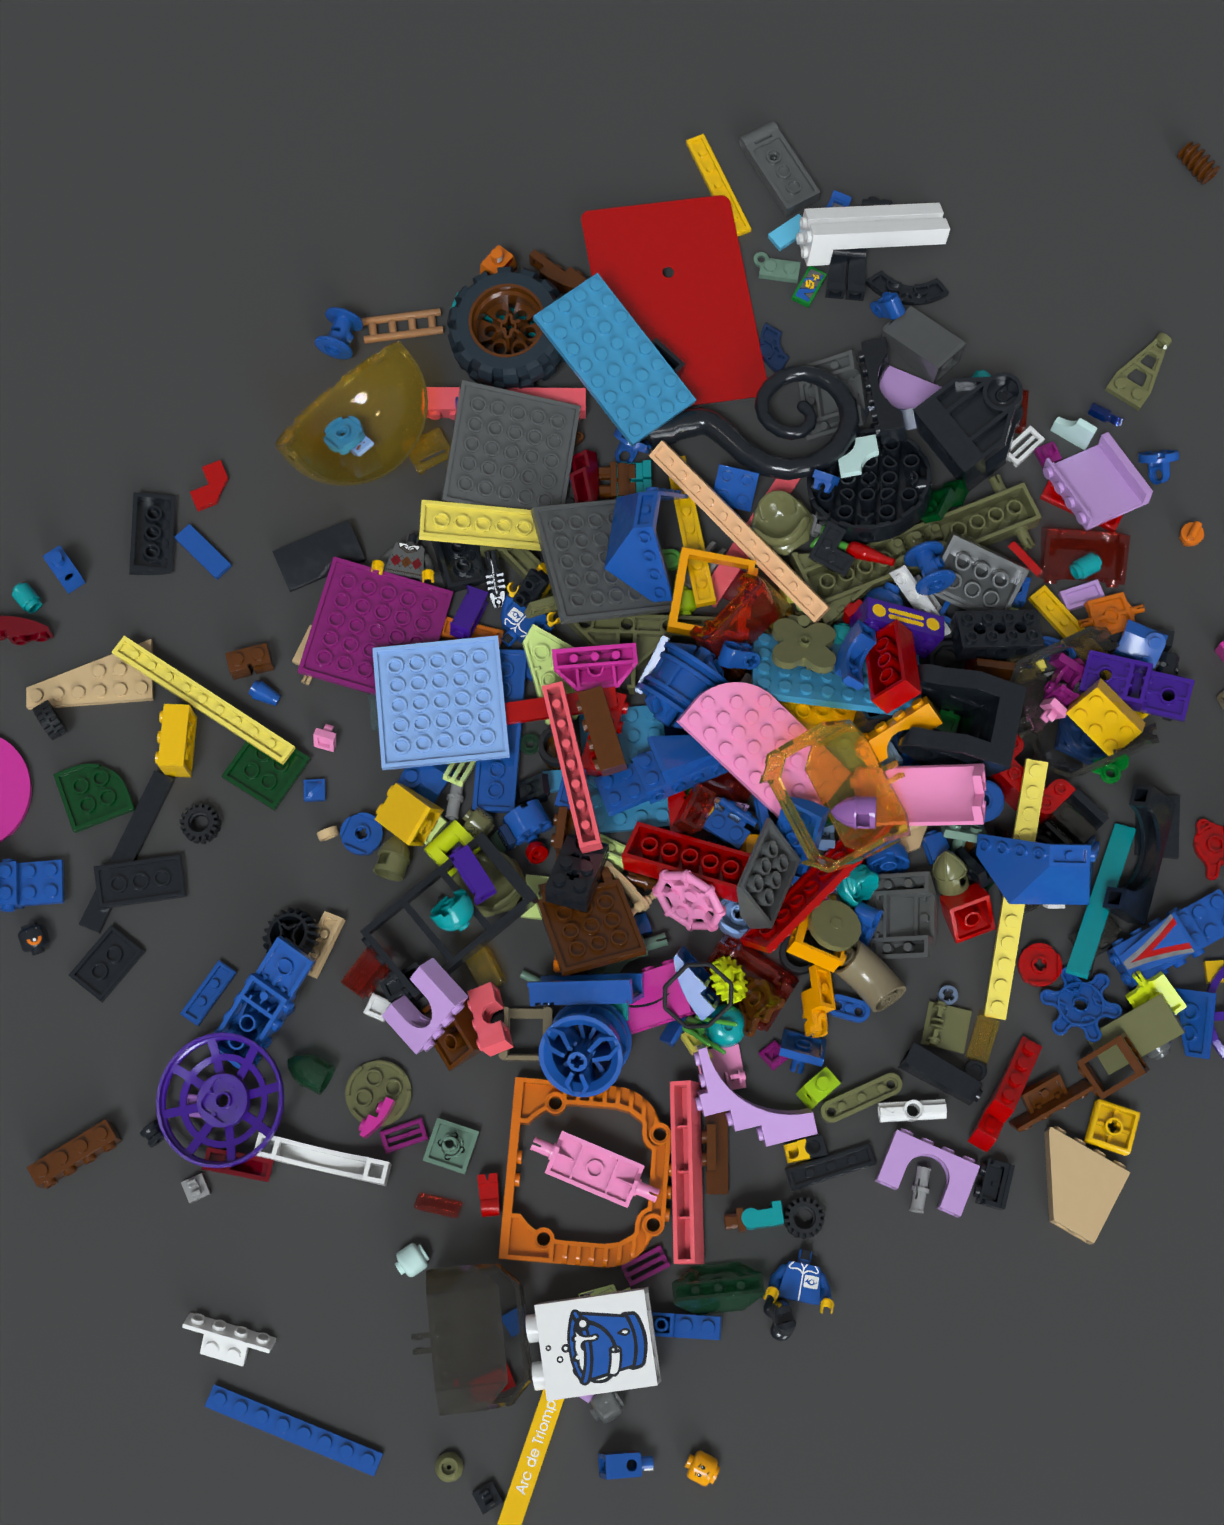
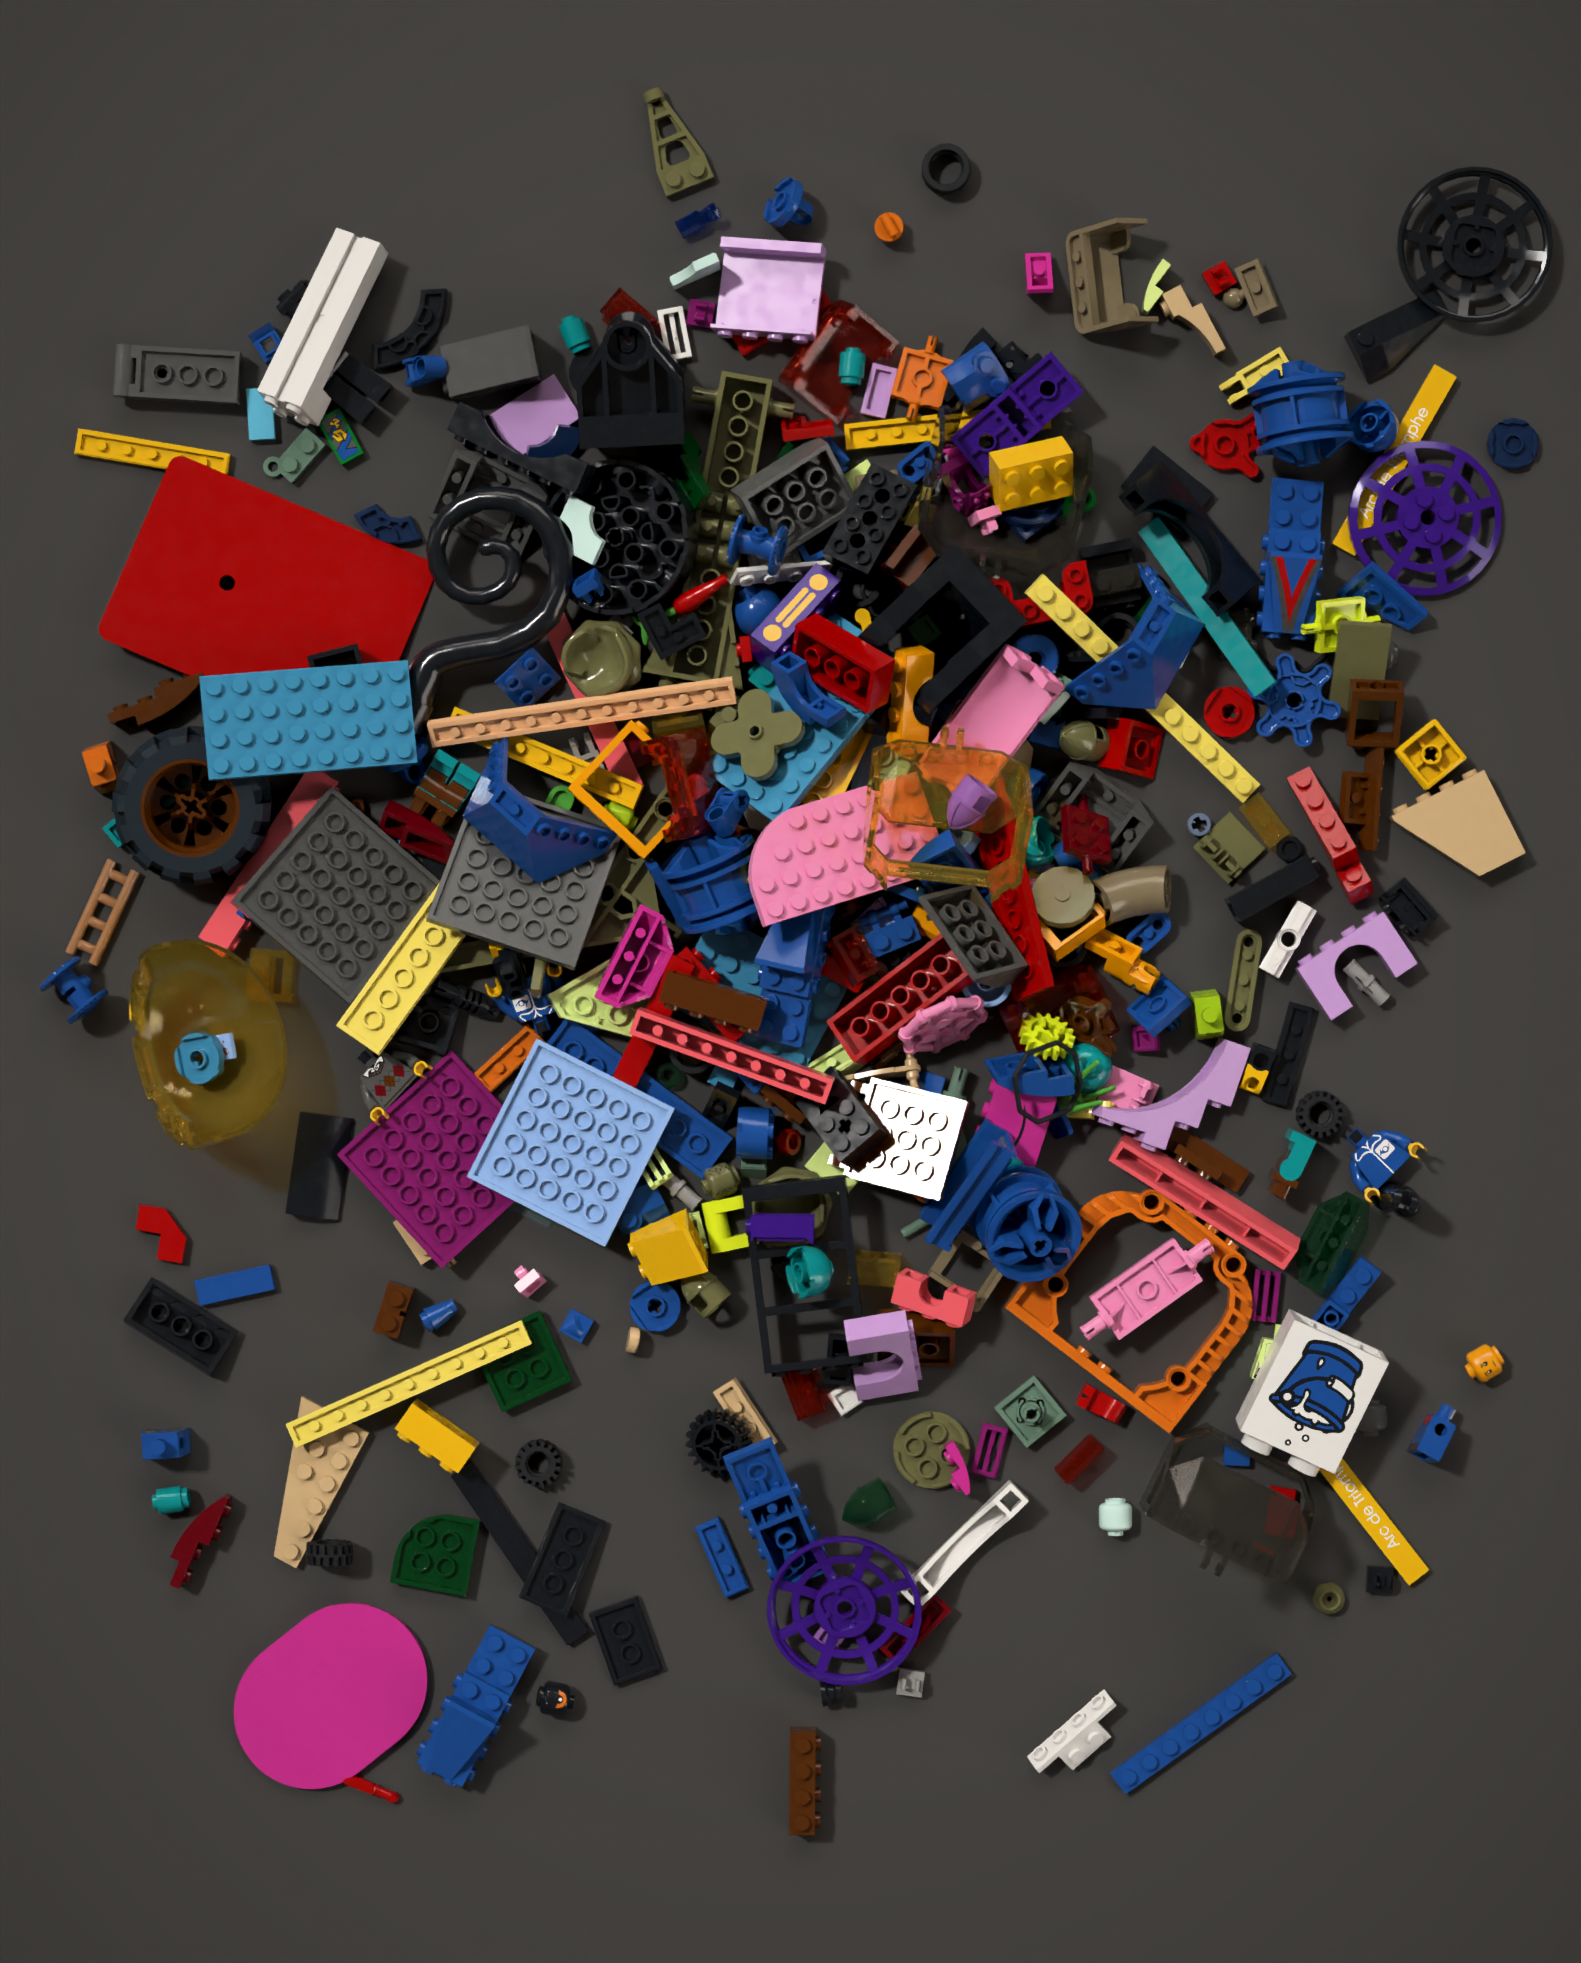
camera: 55 degrees left, 15 degrees up
dark purple window [450,585,488,639] -> none
dark blue tile [497,824,516,852] -> none
none -> dark red plate [1061,795,1112,876]

